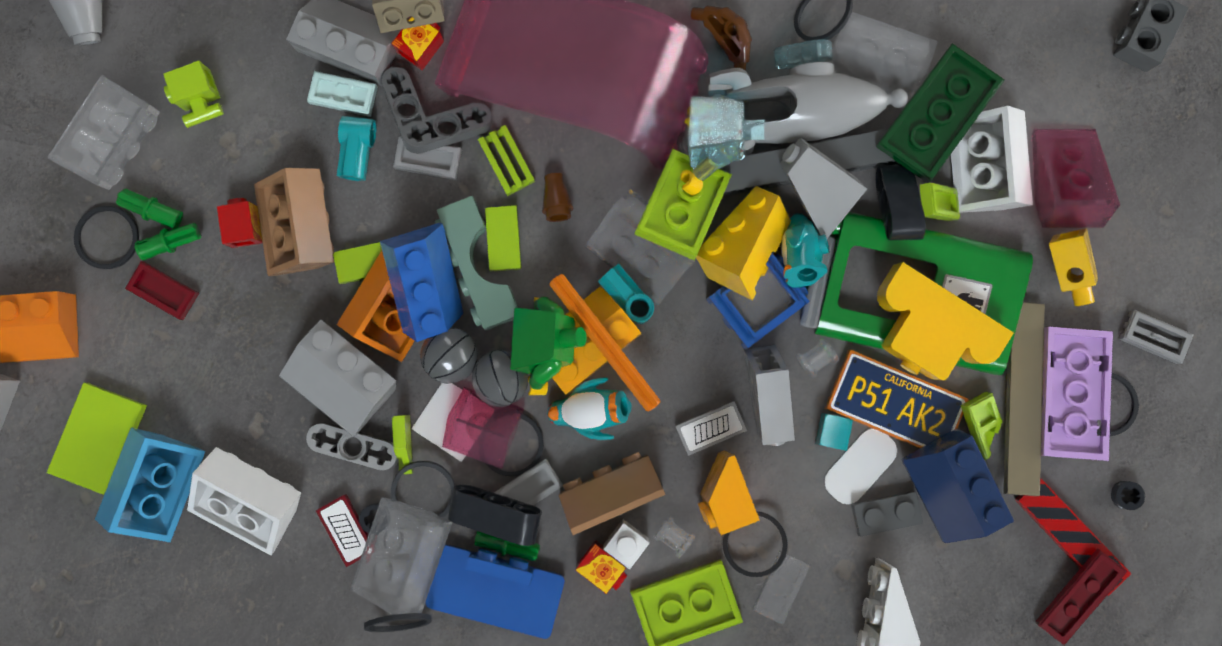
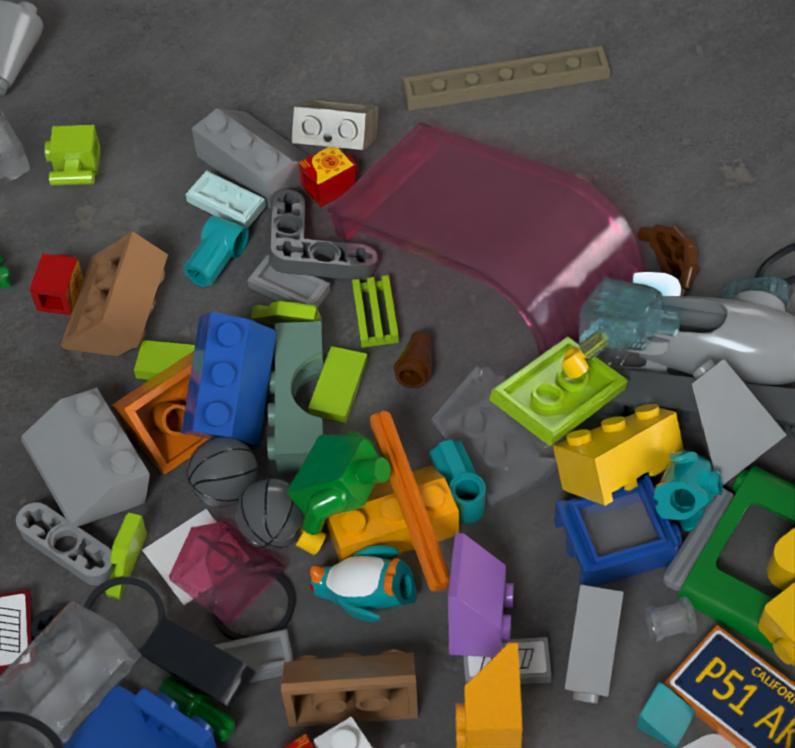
camera: 25 degrees right, 30 degrees down
none -> lime tile [251,301,321,324]
none -> medium lavender slope [448,533,514,657]

